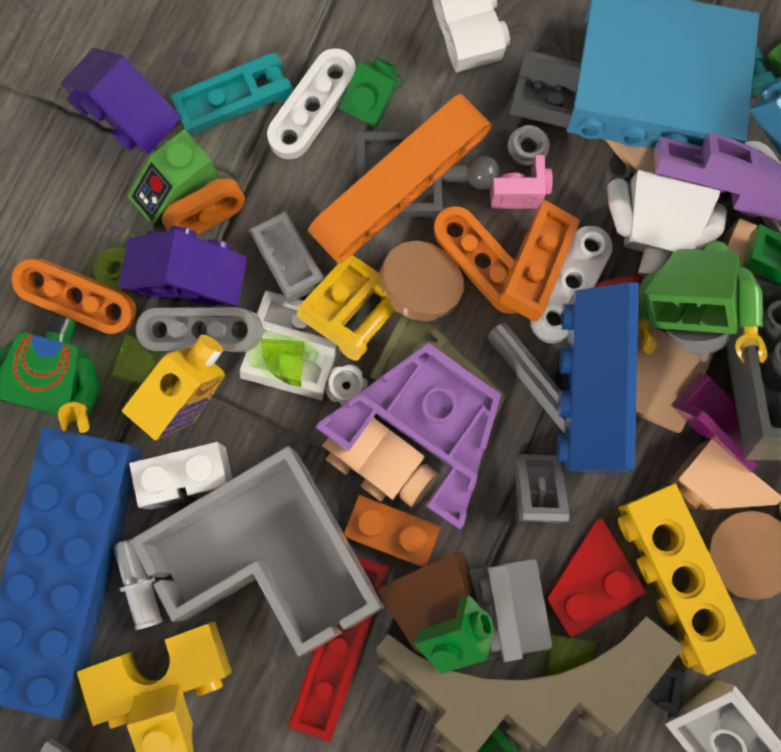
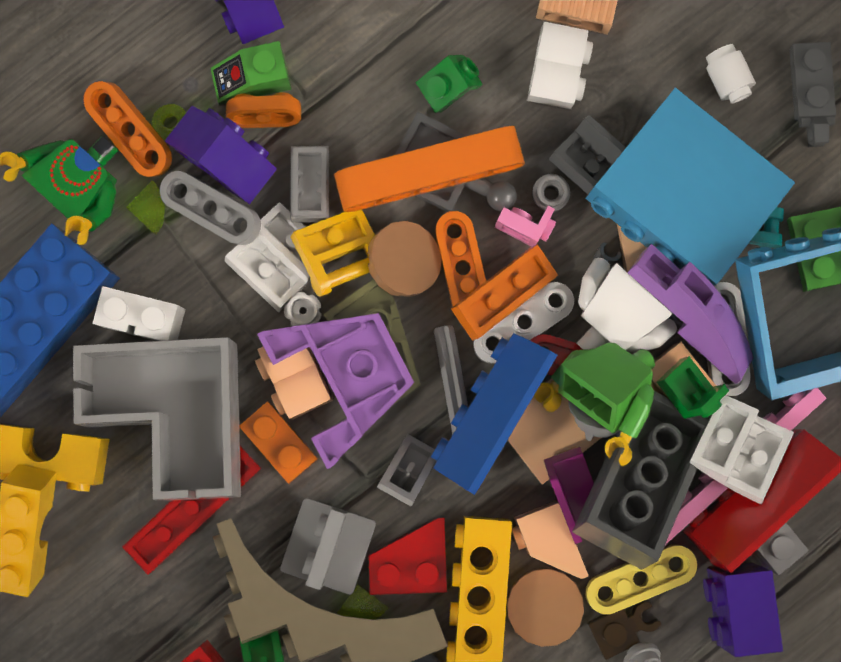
camera: 25 degrees right, 5 degrees up
white axle [114,538,163,630] -> none
yellow torso [122,335,225,440] -> none
teal plate [170,53,294,136] -> none
clear neon green tile [261,339,304,387] -> none
white plate [267,49,356,159] -> none
reddish brown torso [377,551,479,652] -> none
light nougat tile [399,464,439,508] -> none
green bracket [414,596,494,674] -> none

